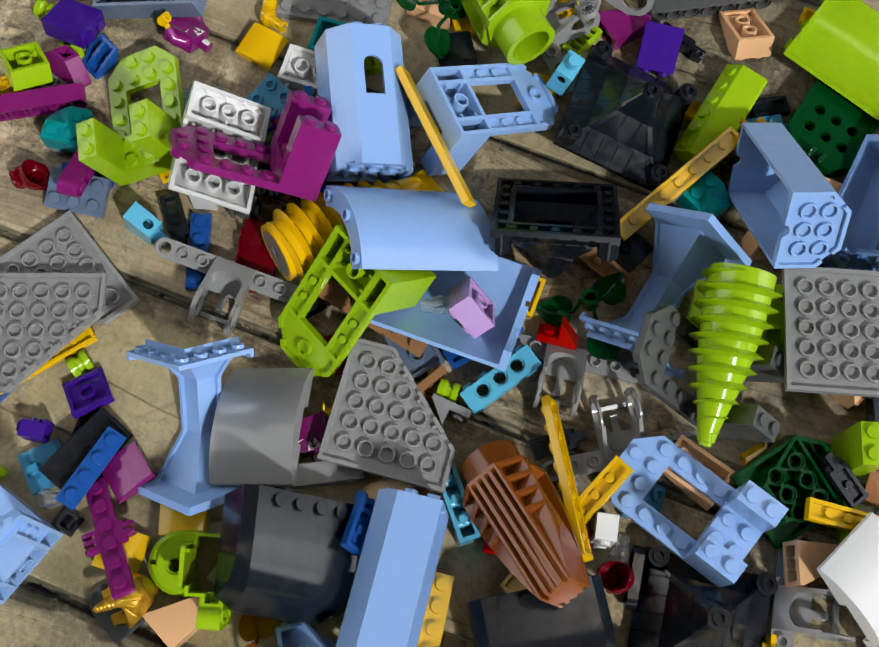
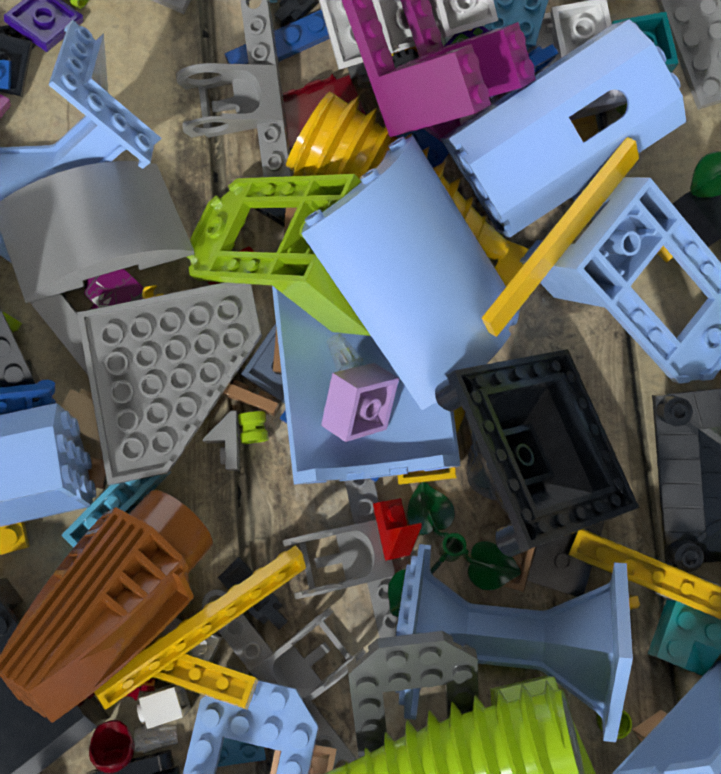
camera: 65 degrees right, 10 degrees up
medium azure brick [460,344,542,416] -> none

